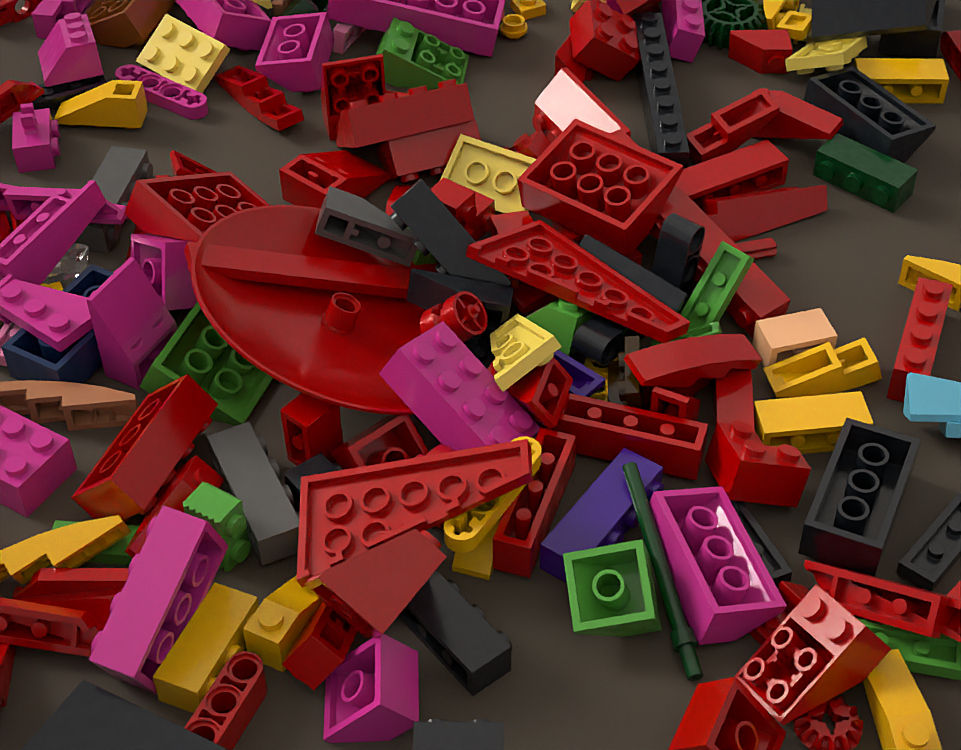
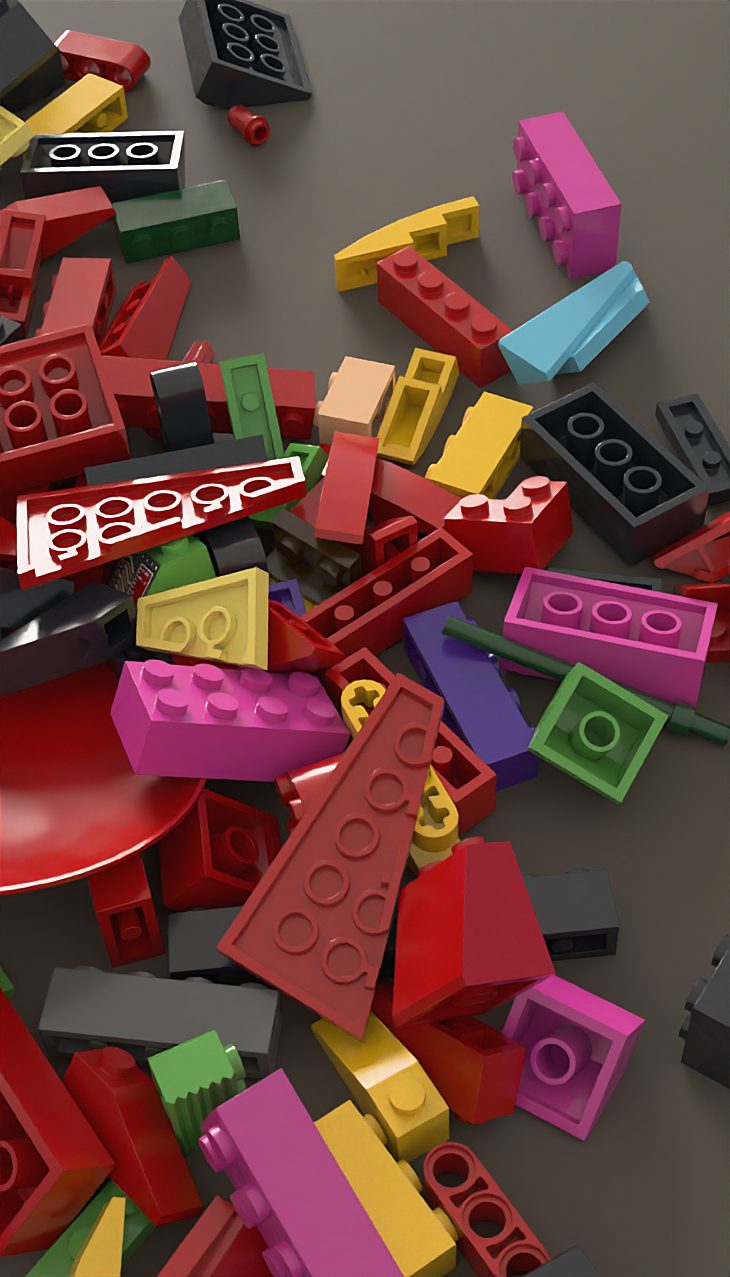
camera: 55 degrees left, 5 degrees up
red wheel [420,291,487,341] -> none

